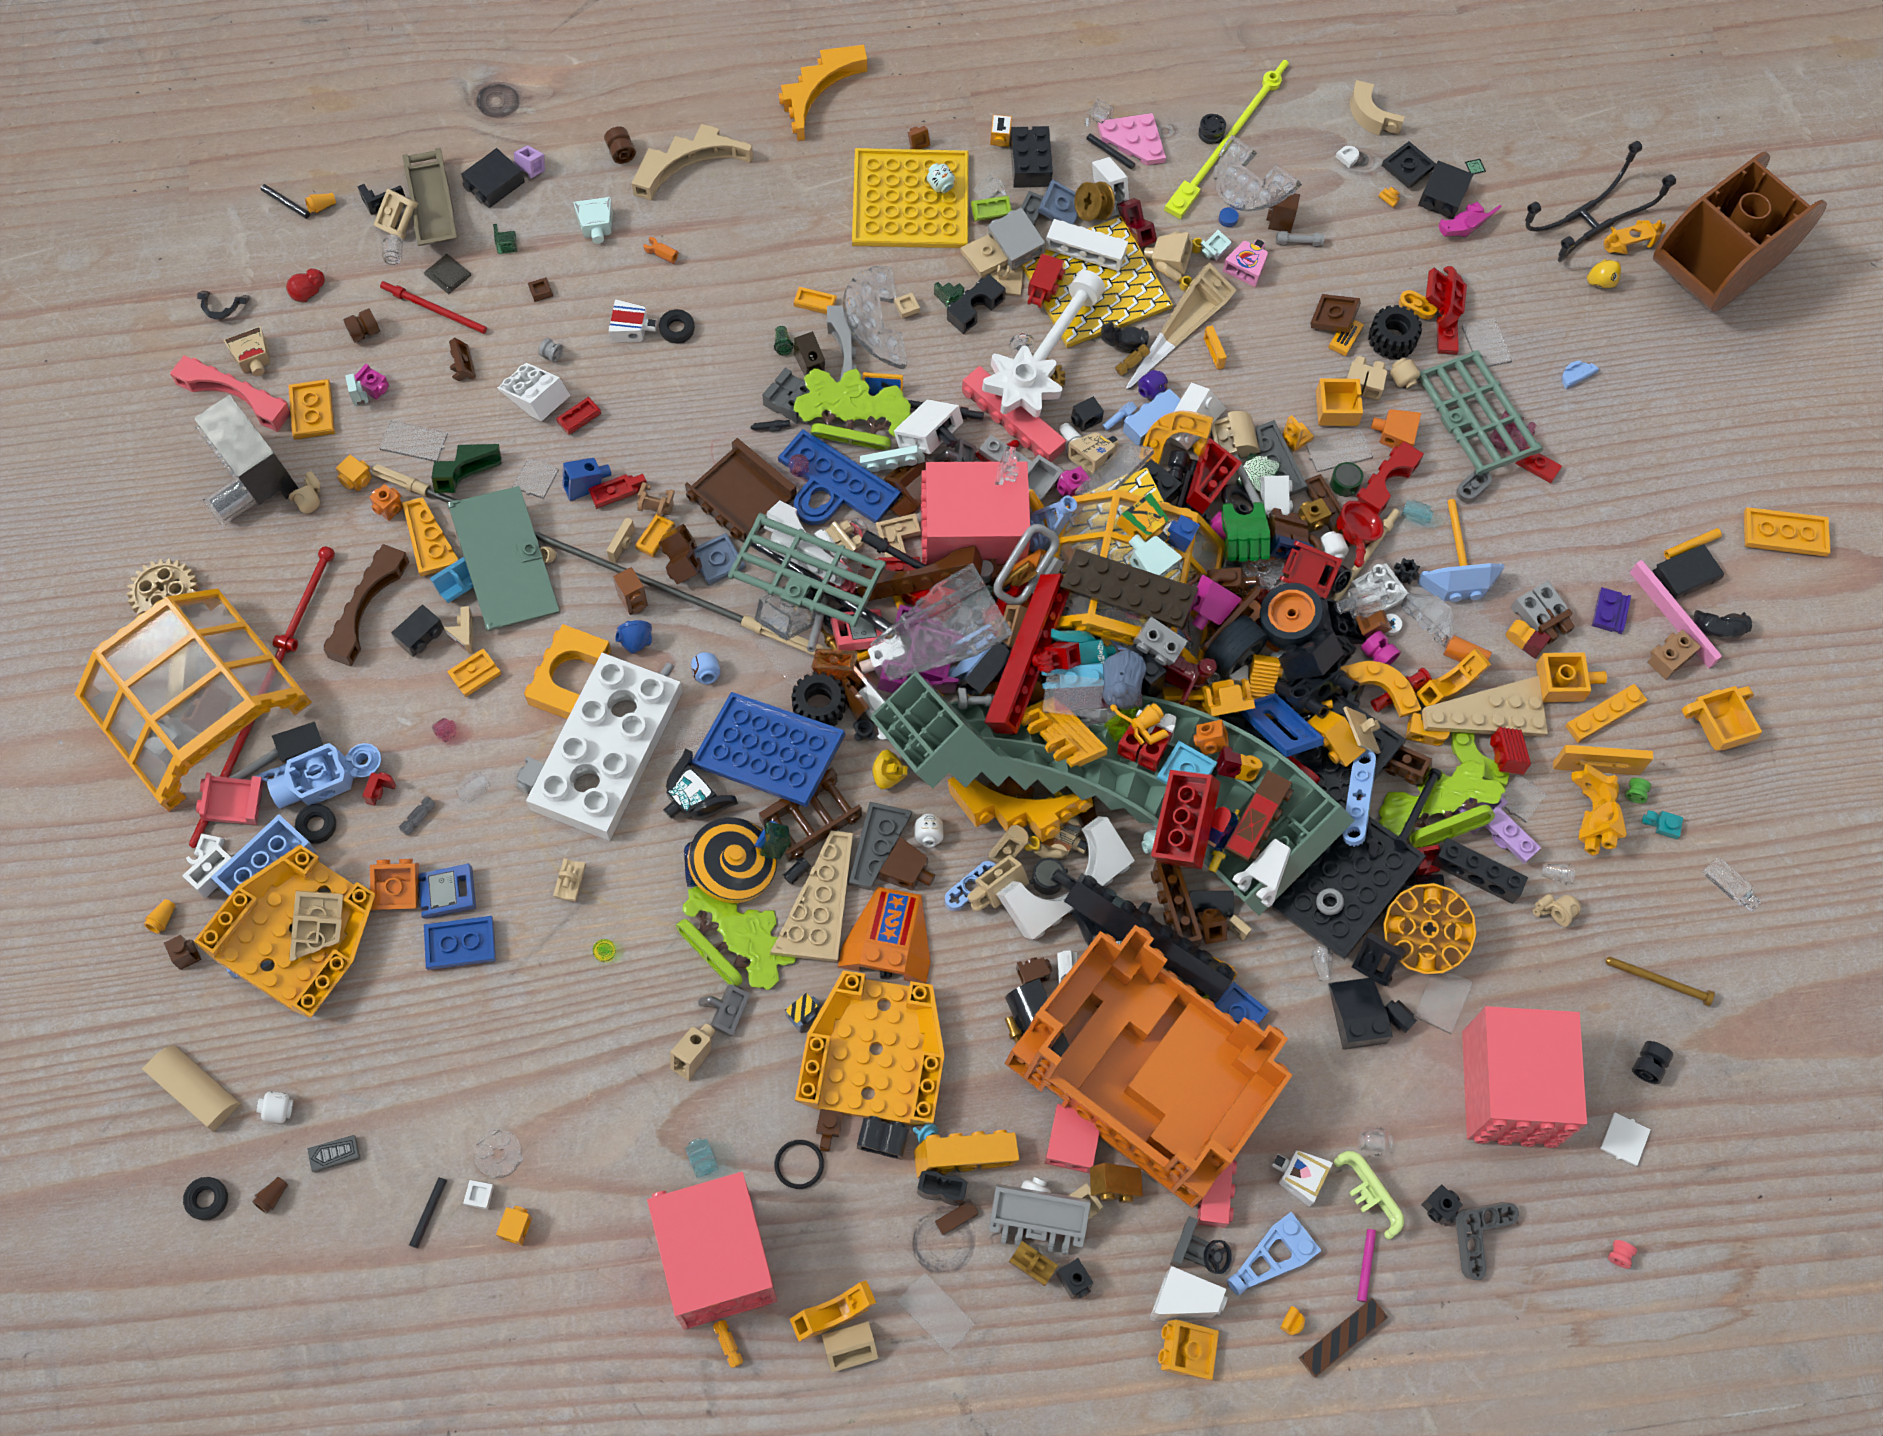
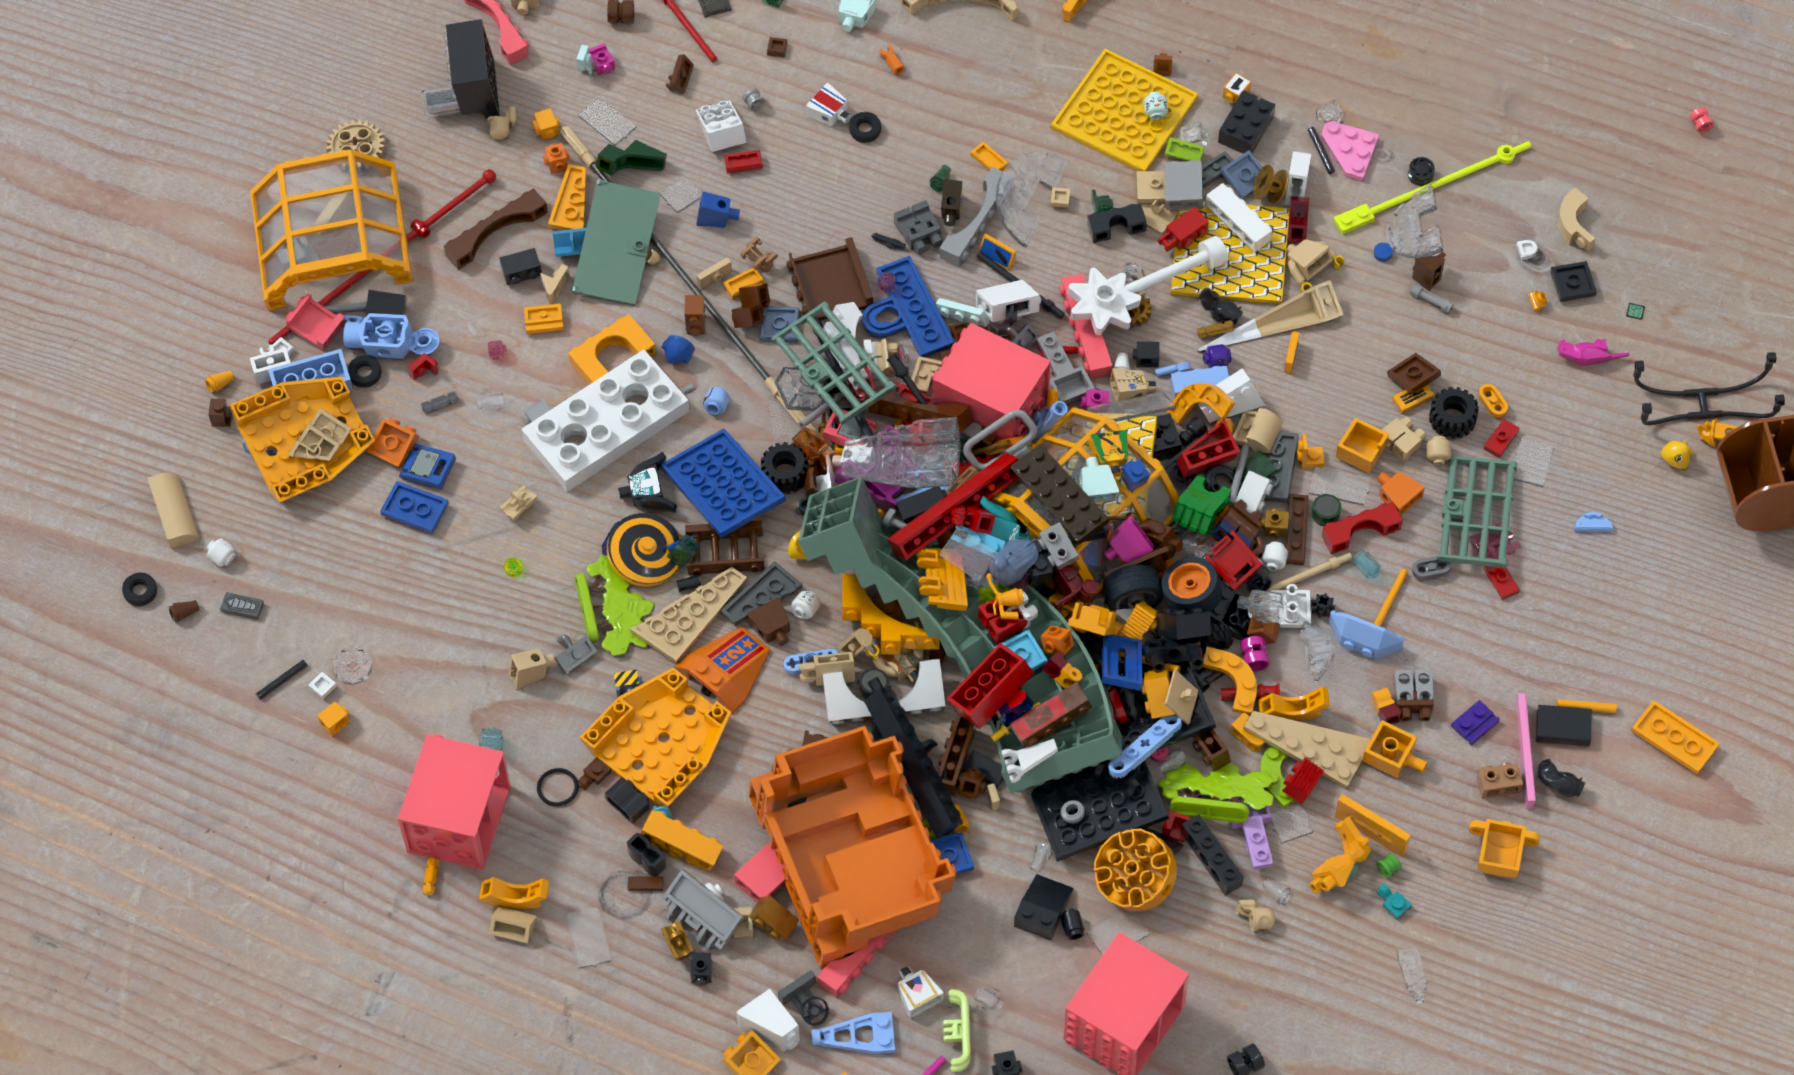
camera: 35 degrees right, 5 degrees down
light orange tile [288,379,335,440] -> none
red hinge [588,474,647,509] -> none
lime plant [794,368,911,451] -> none
clear plate [995,446,1019,485] -> none
light aqua bracket [1201,230,1232,261] -> none
bright pink torso [1223,239,1268,287] -> none
red piece [1336,501,1384,568] -> none
black plate [1352,932,1406,986] -> none
white tile [1385,614,1402,636] -> none
black bar [1394,768,1442,849] -> none
black brick [1418,160,1474,219] -> none
red plate [1425,266,1467,329] -> none
orange brick [1443,635,1492,662] -> none
light orange plate [1565,684,1647,743] -> none
pearl gold bar [1605,957,1715,1006] -> none
none -> clear cone [1157,748,1188,774]

